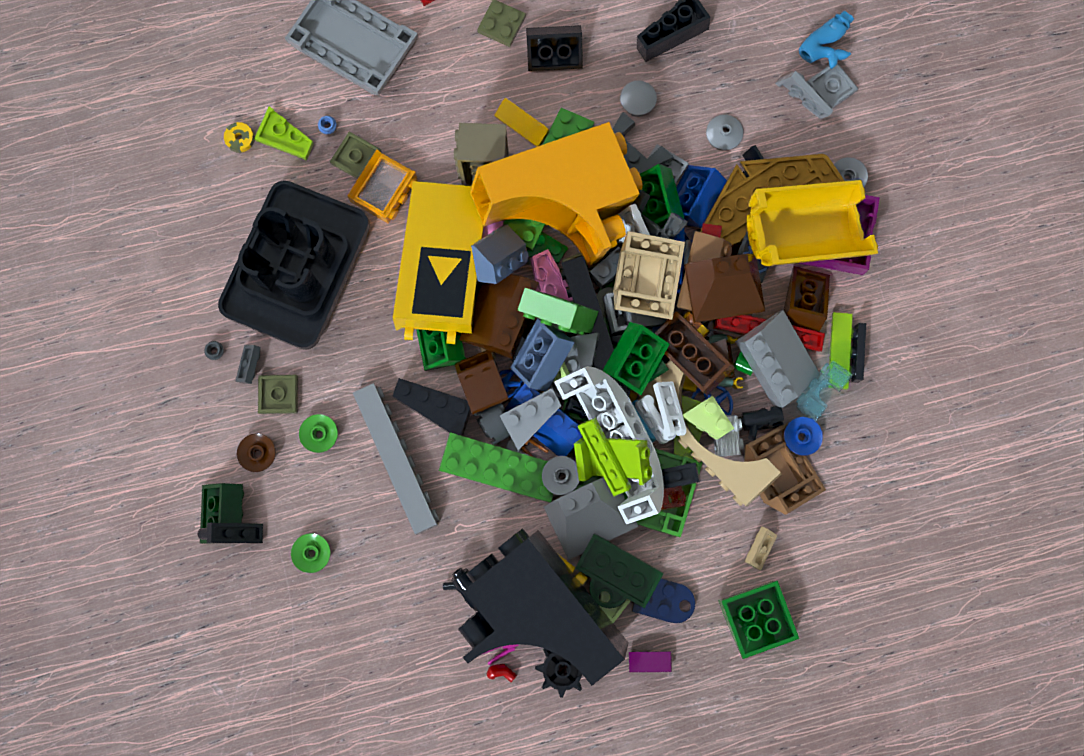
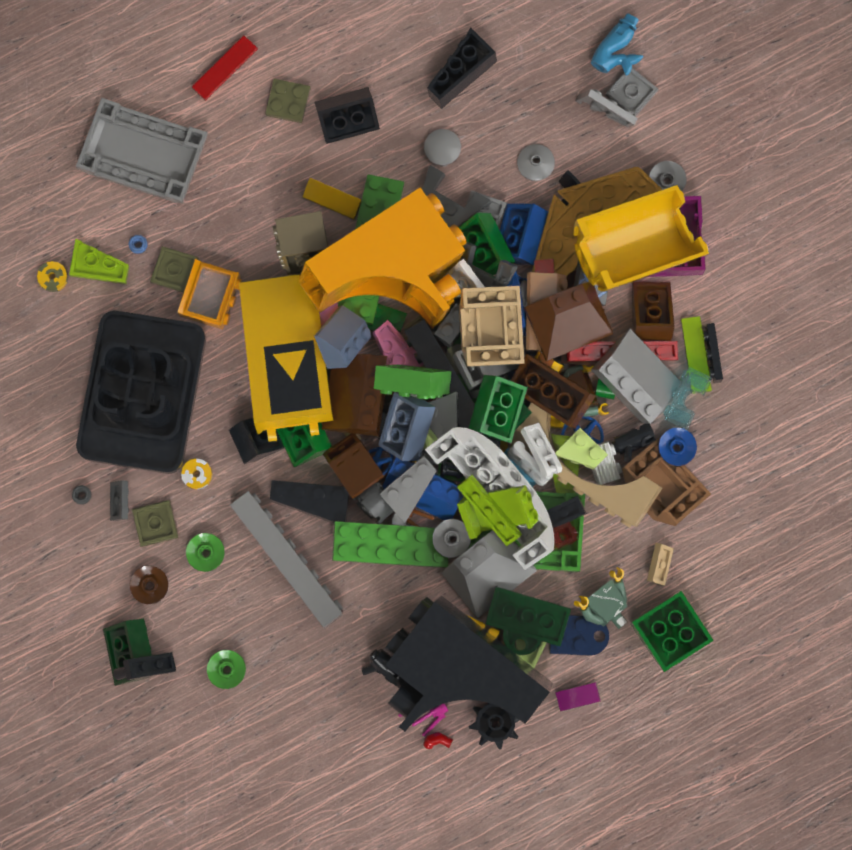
camera: 10 degrees left, 0 degrees up
none -> yellow piece [181,458,213,490]
none -> black slope [229,418,284,464]
none -> sand green torso [574,567,627,629]

